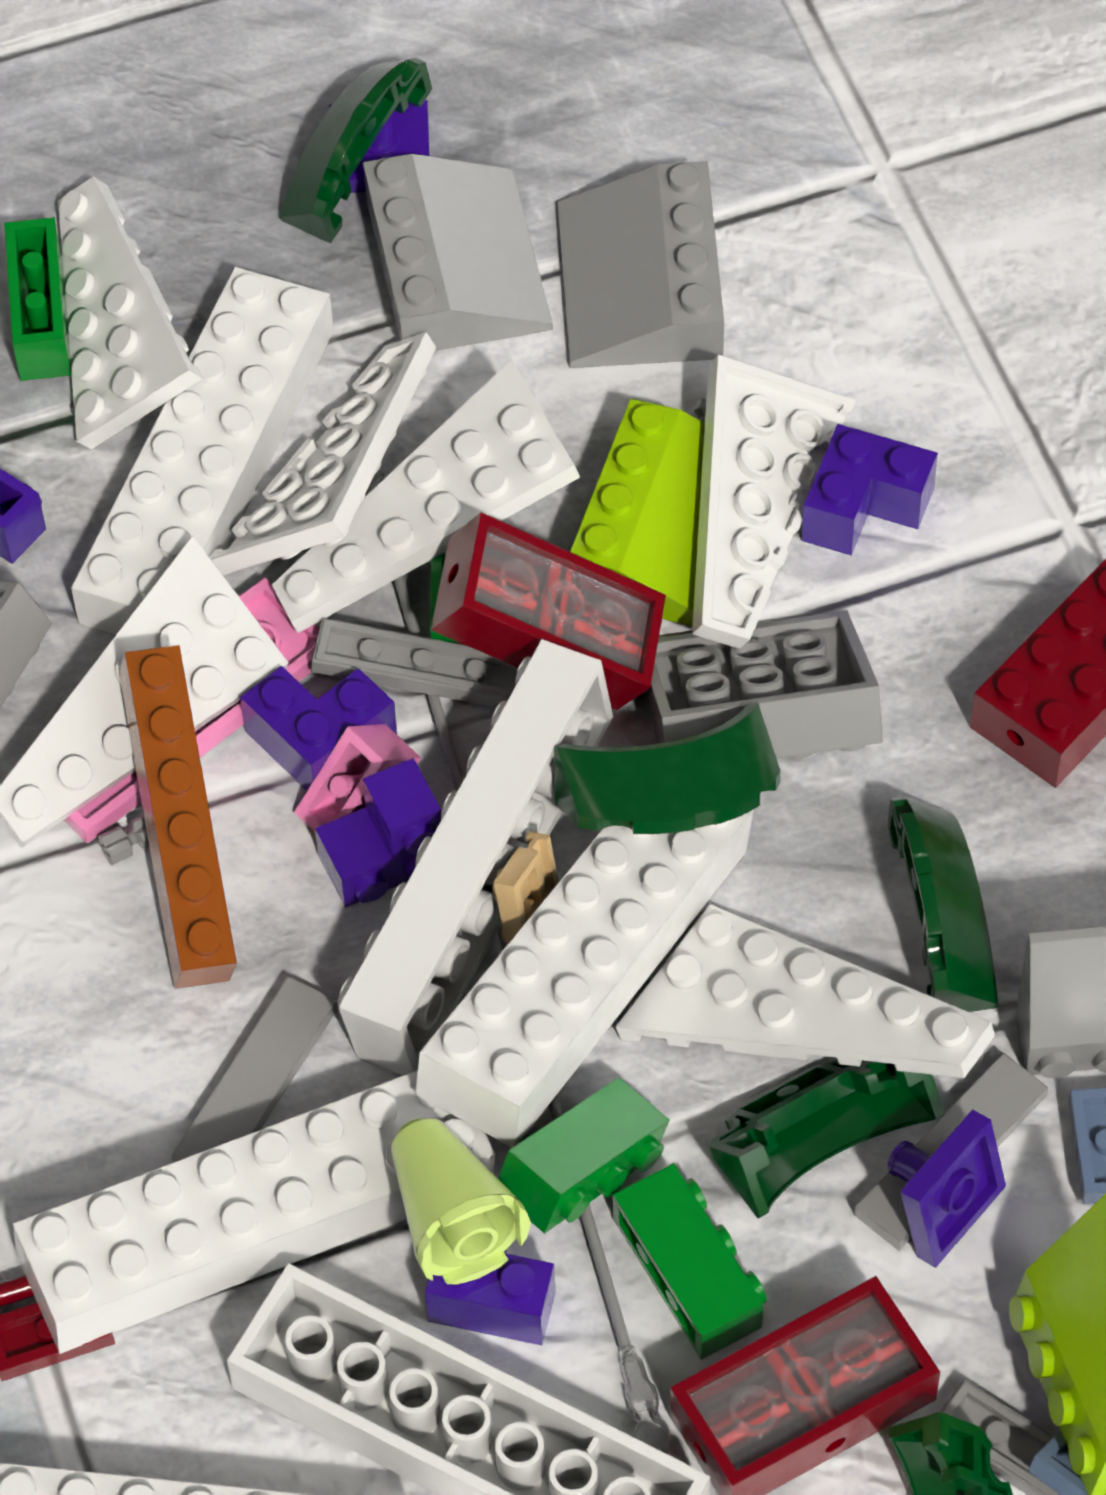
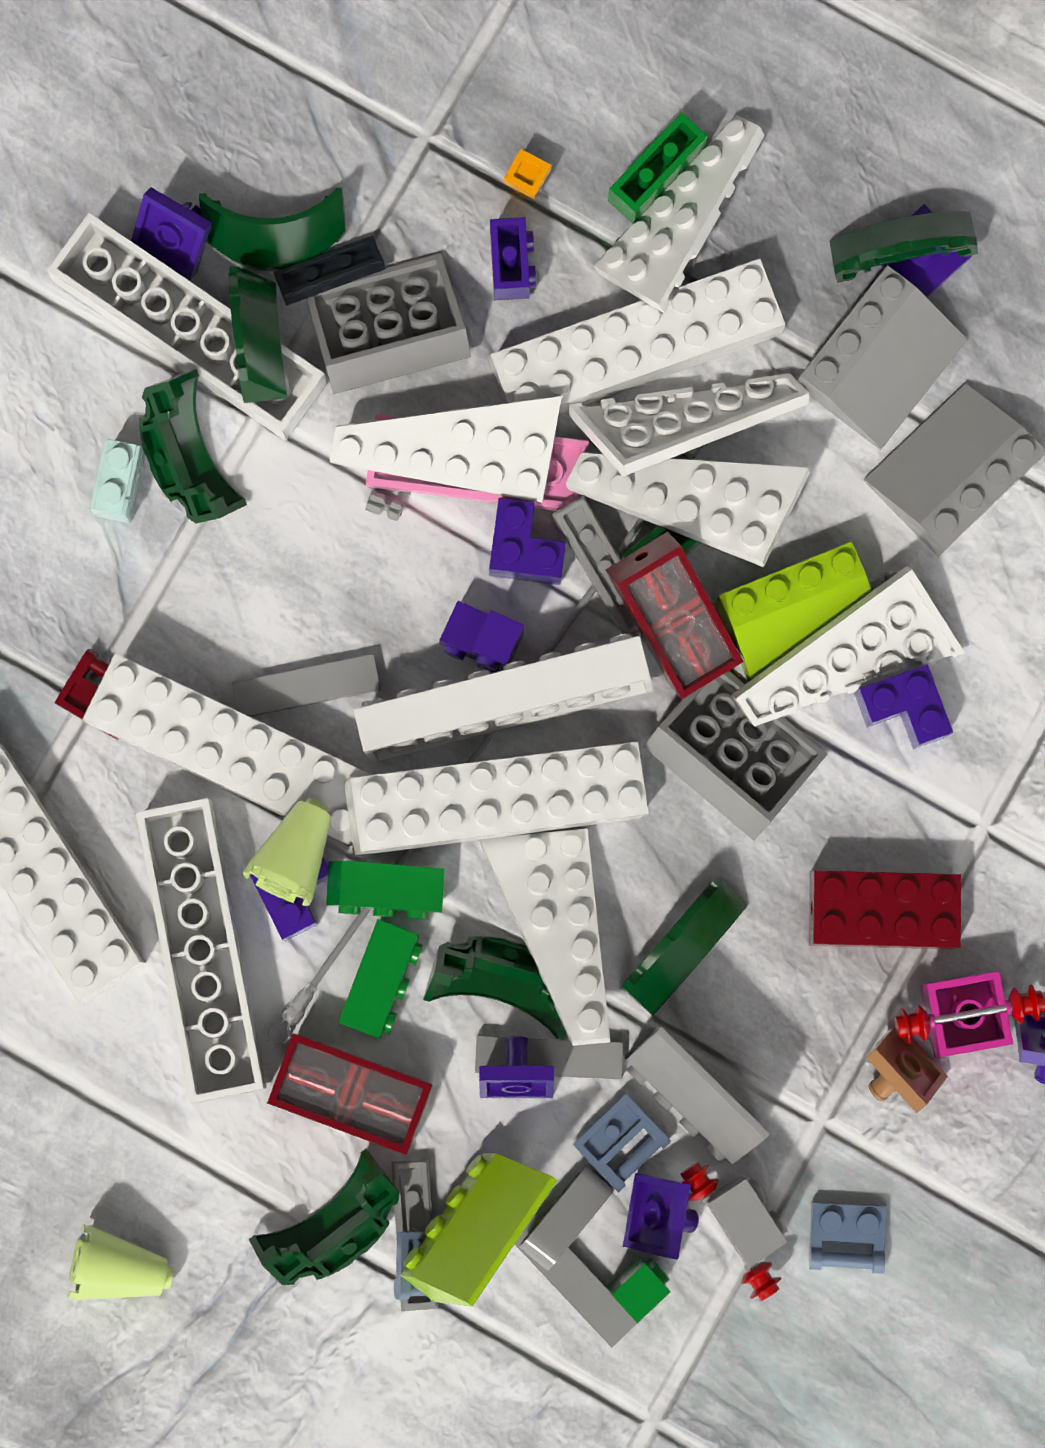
camera: 45 degrees right, 25 degrees up
dark orange brick [119,645,237,989] -> none
bright pink slope [294,724,421,832] -> none
tan plate [492,831,559,945] -> none
dark green windscreen [554,702,781,834] -> none

